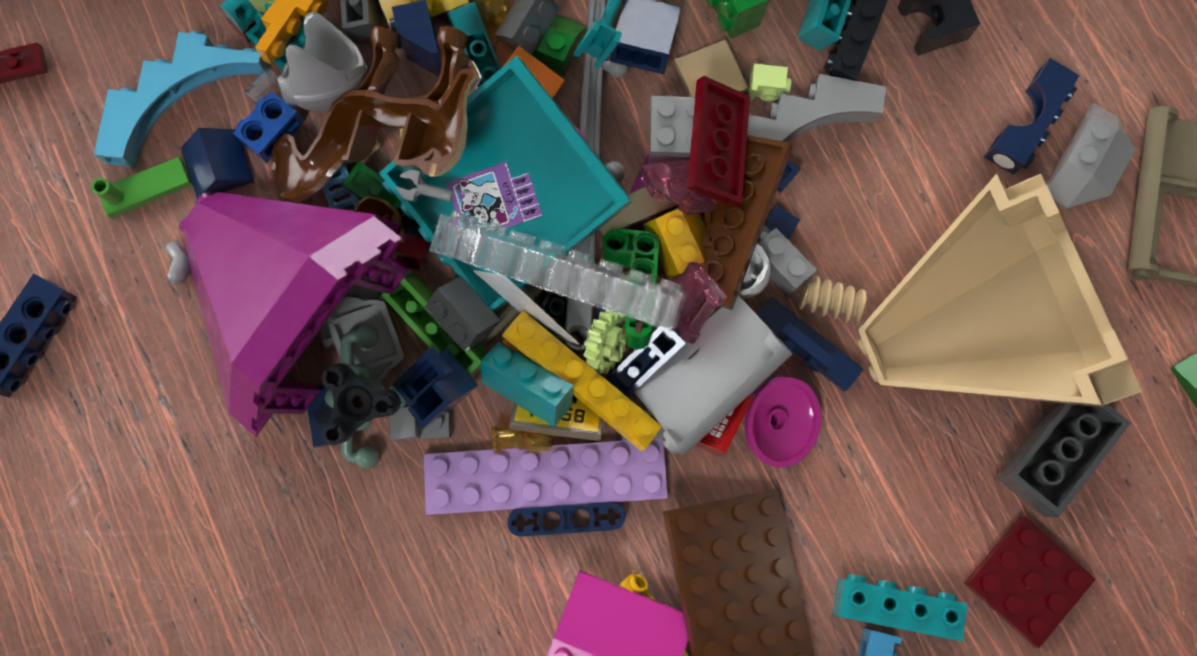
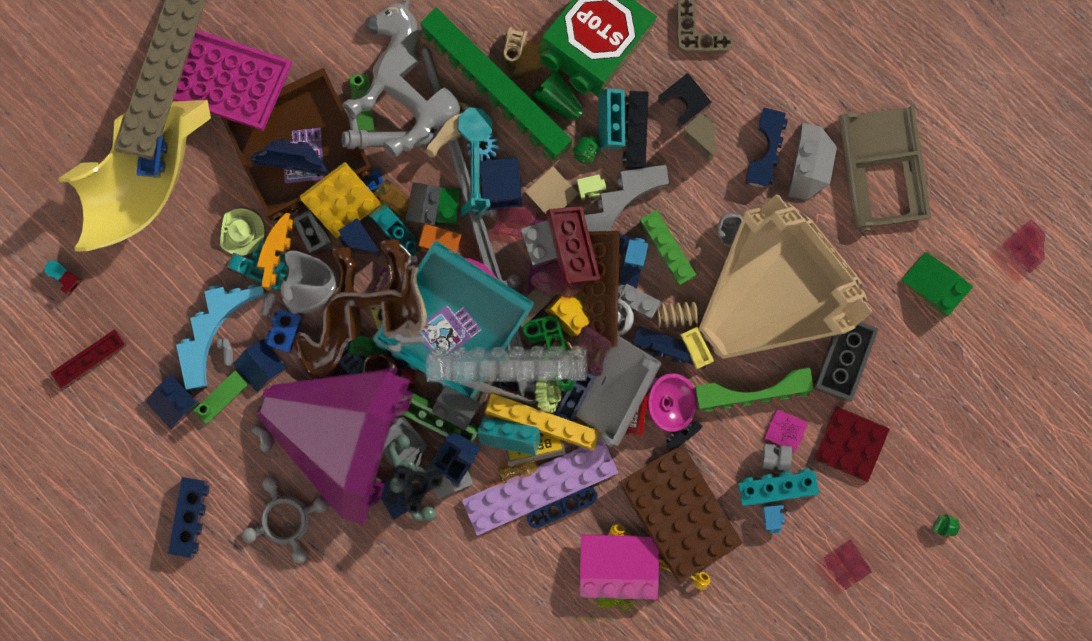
camera: 15 degrees left, 5 degrees up
none -> dark blue slope [146,374,200,430]
none -> light grey arm [217,338,233,365]
none -> light grey piece [241,477,328,564]
none -> clear pink plate [493,205,537,238]
none -> green head [573,136,601,165]
none -> dark azure brick [624,238,648,271]
none -> bright green brick [639,209,696,287]
none -> black slope [666,421,703,449]
none -> light yellow tile [680,327,714,370]
none -> dark tan slope [682,113,716,162]
none -> bright green arch [695,368,814,413]
none -> light grey hair [717,213,743,246]
none -> light grey wheel [762,444,792,471]
none -> dark pink piece [764,409,808,452]

